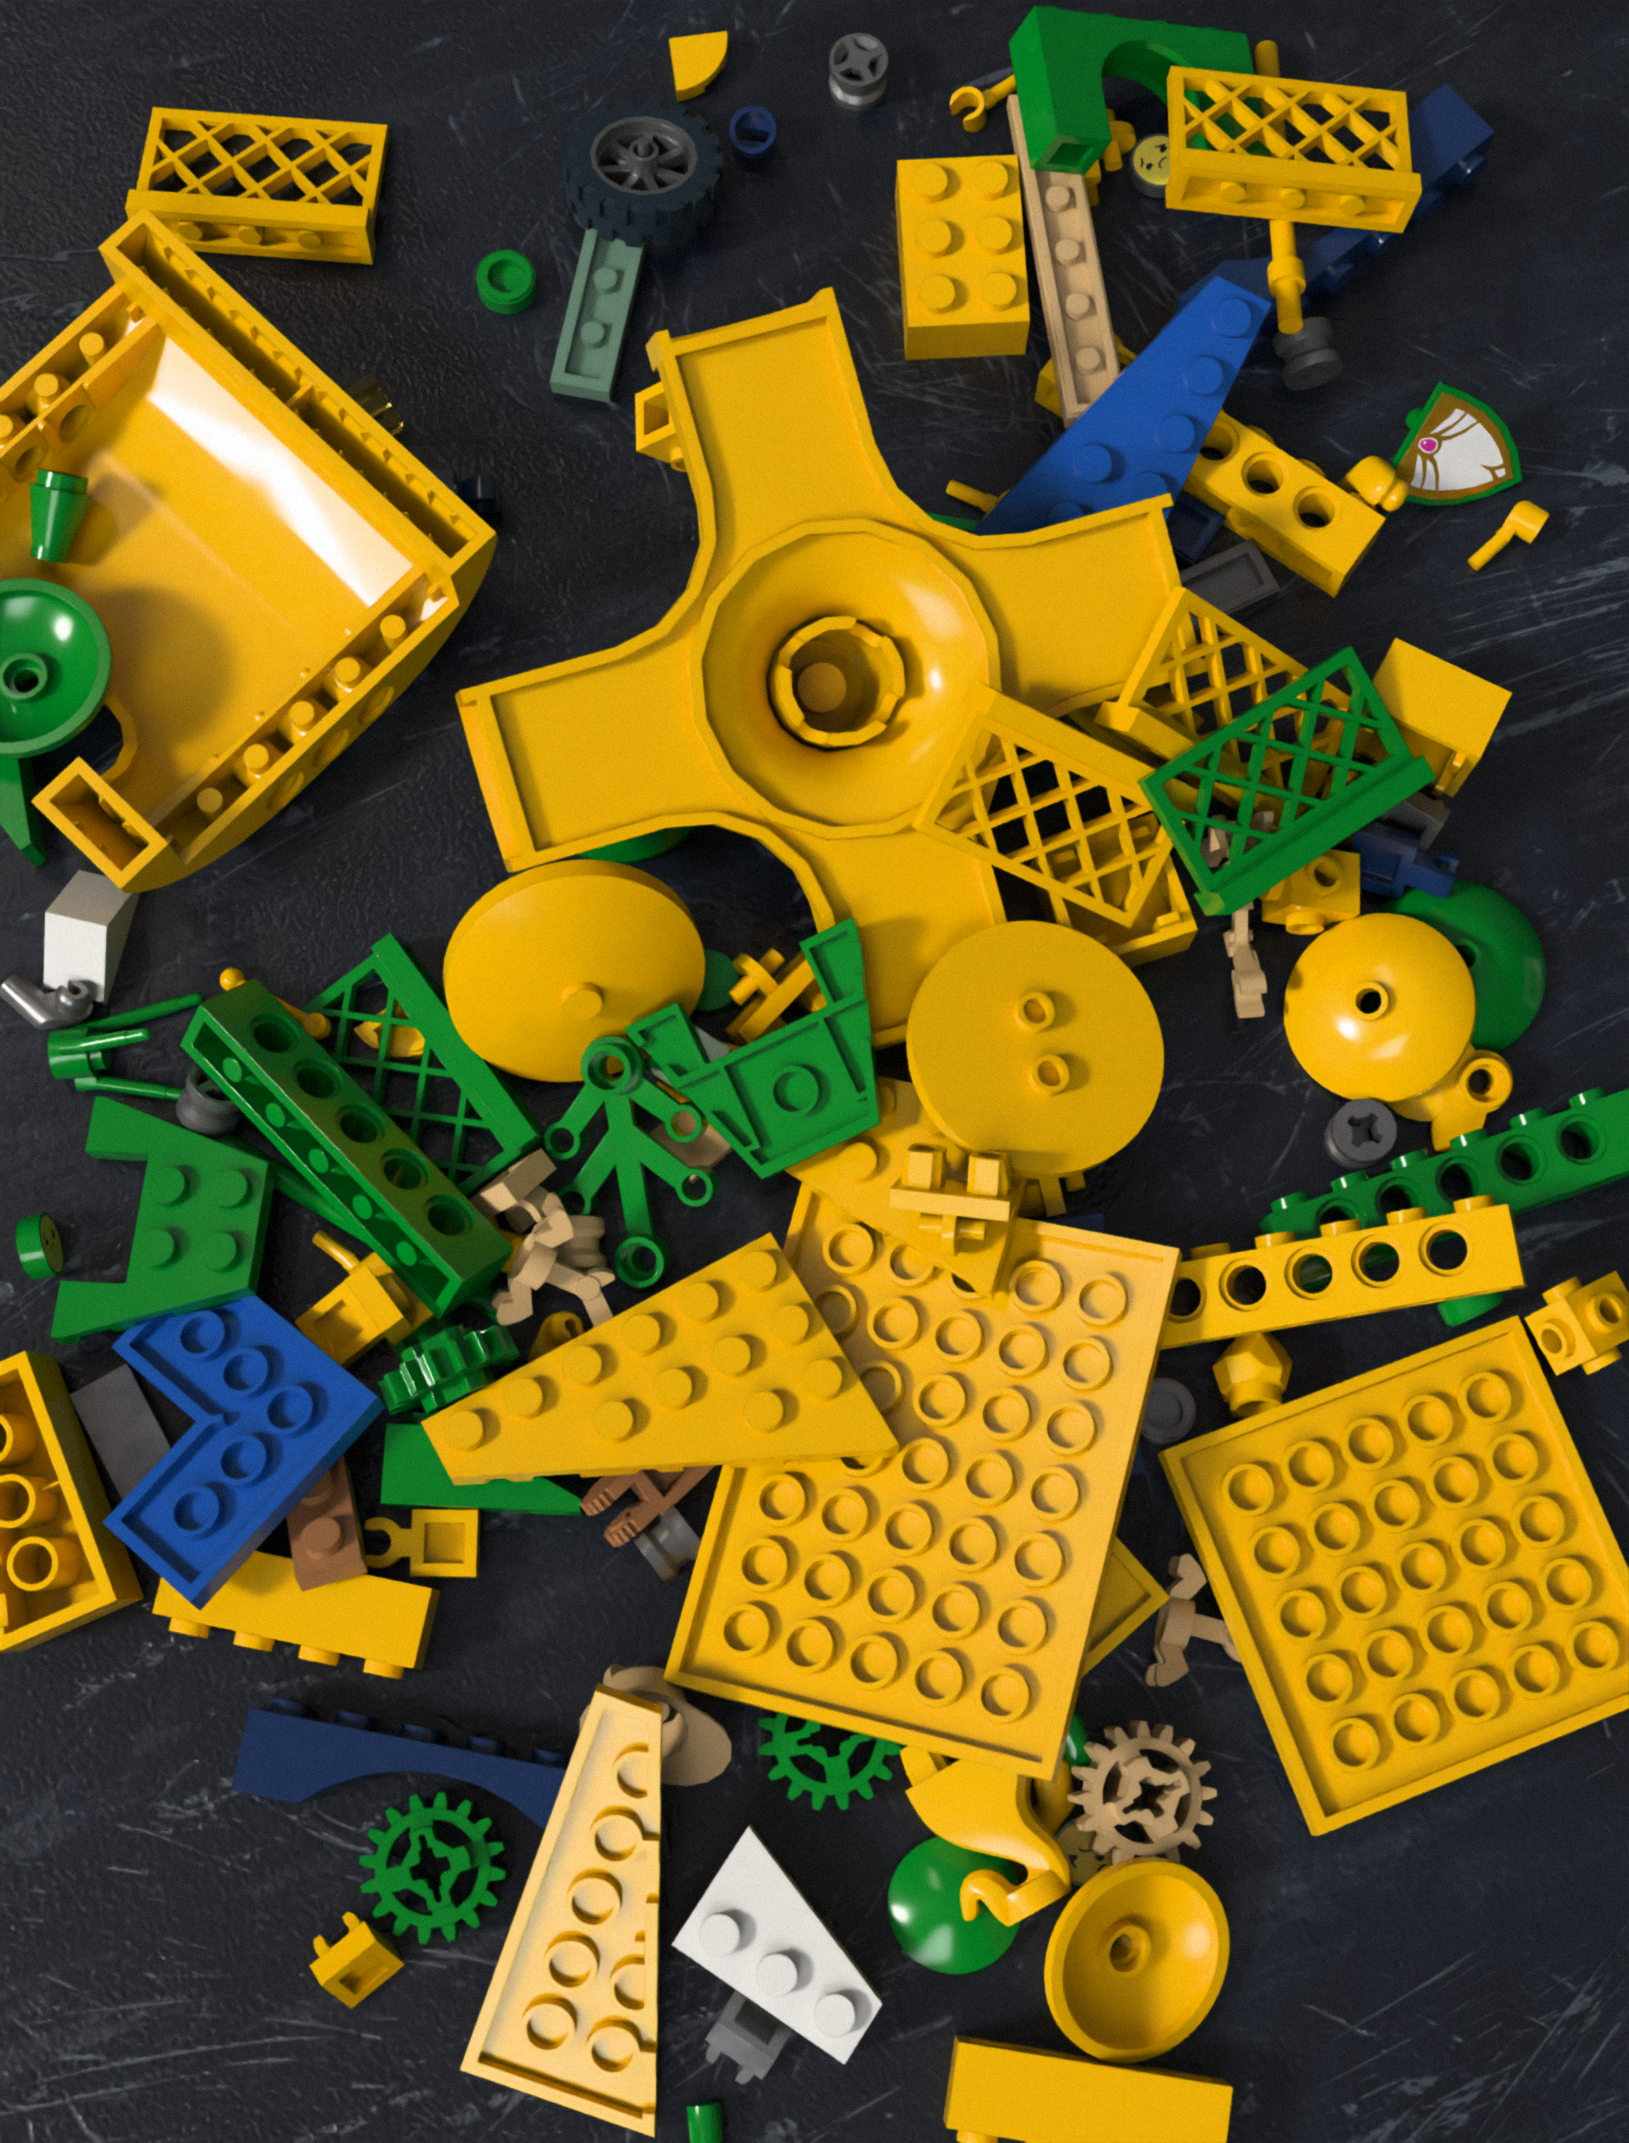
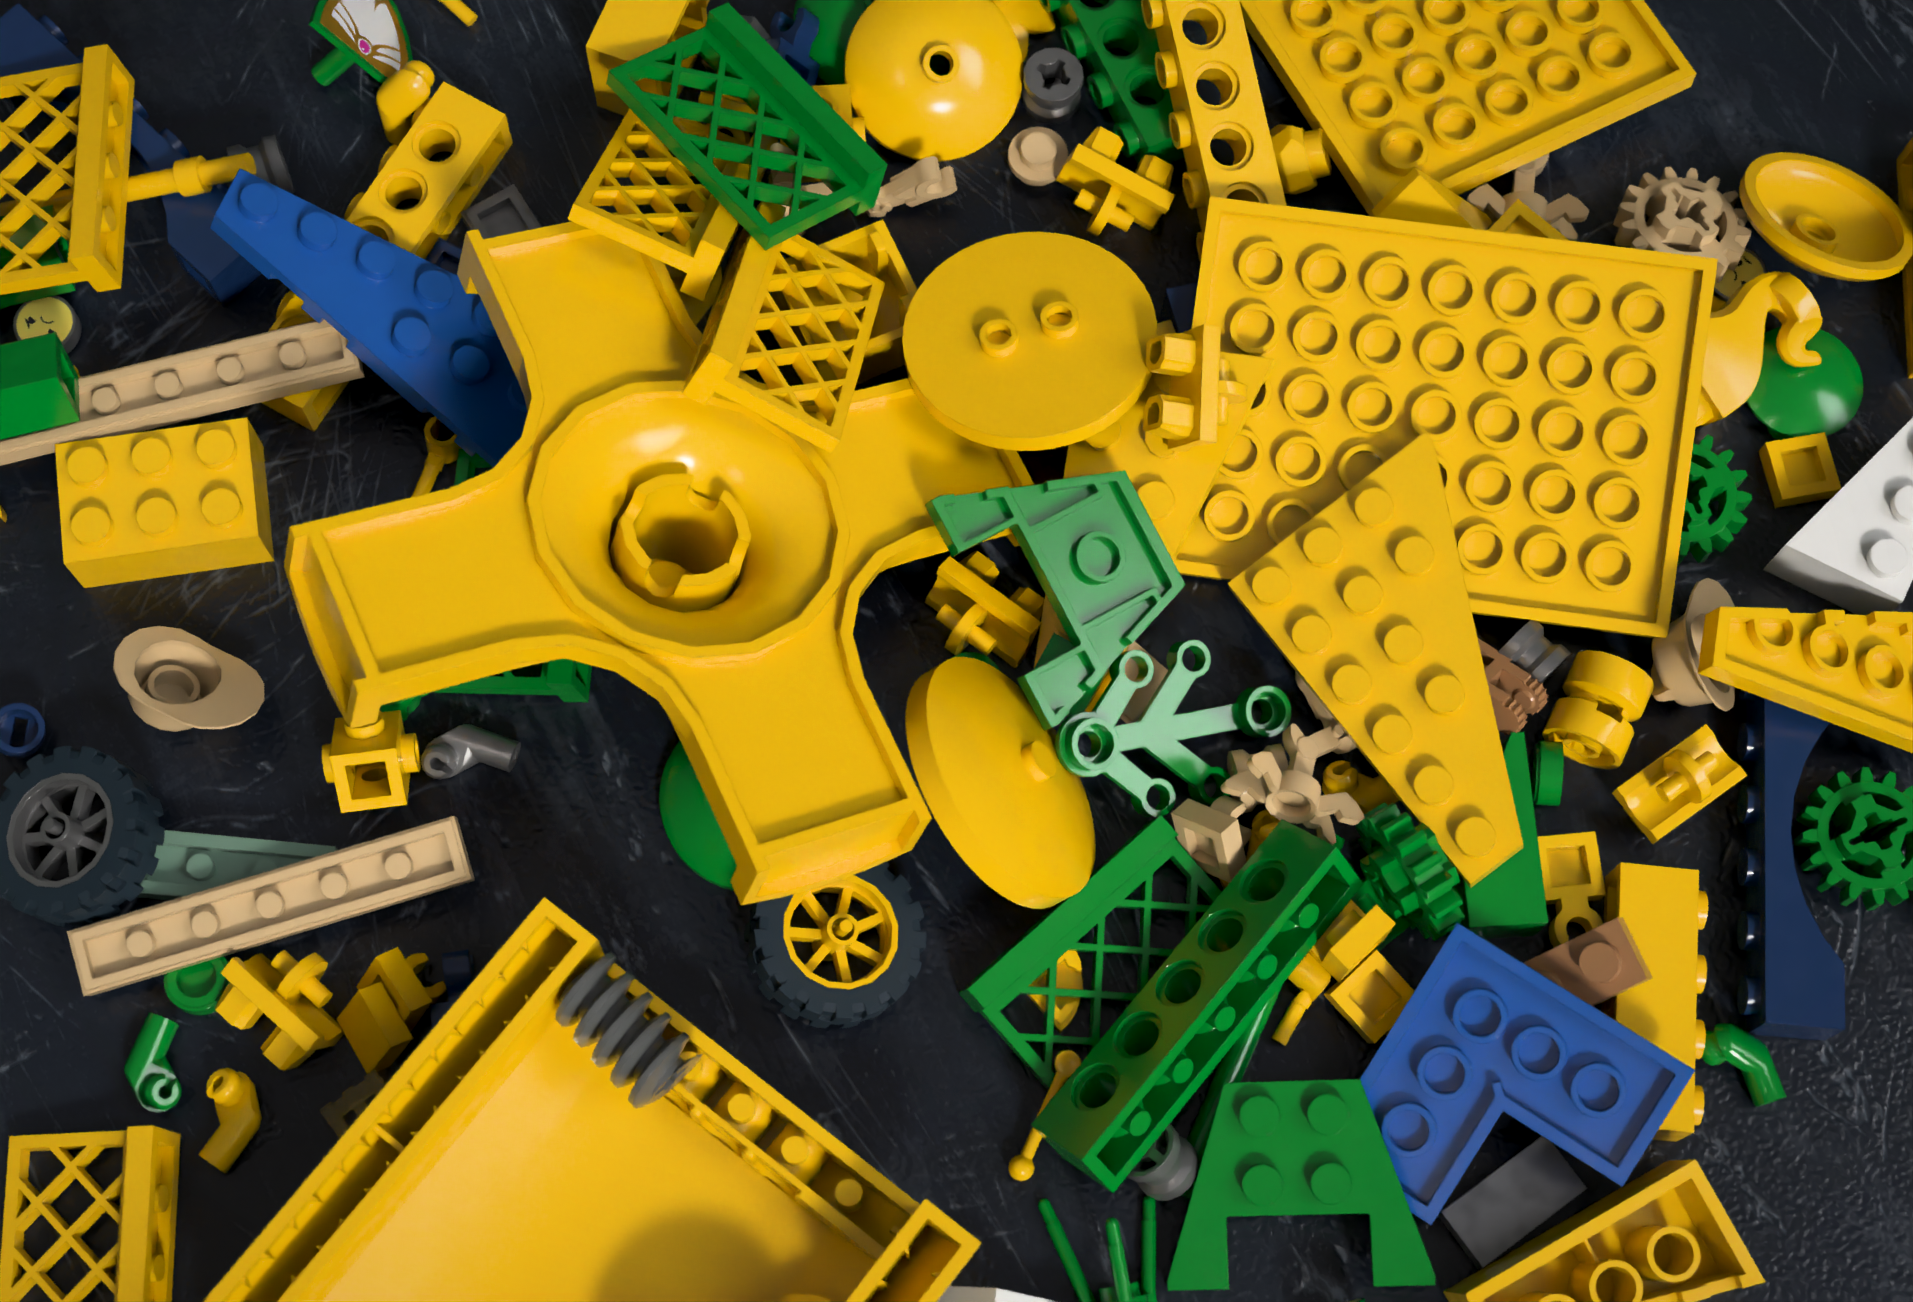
camera: 100 degrees left, 5 degrees down
none -> tan tile [67,816,475,996]
none -> tan piece [113,626,264,732]
none -> green arm [124,1012,182,1113]
none -> yellow arm [198,1068,262,1173]
none -> yellow hips [215,950,344,1071]
none -> yellow tile [337,982,413,1075]
none -> yellow tile [356,947,446,1032]
none -> flat silver arm [421,724,521,780]
none -> dark grey piece [555,952,703,1108]
none -> black wheel [744,862,927,1028]
none -> tan plate [1008,127,1068,187]
none -> yellow hips [1055,126,1175,236]
none -> yellow slope [1371,167,1492,230]
none -> green tile [1531,741,1564,806]
none -> yellow wheel [1542,650,1654,770]
none -> yellow hips [1612,724,1747,844]
none -> green arm [1702,1023,1787,1107]
none -> yellow tile [1758,432,1841,508]

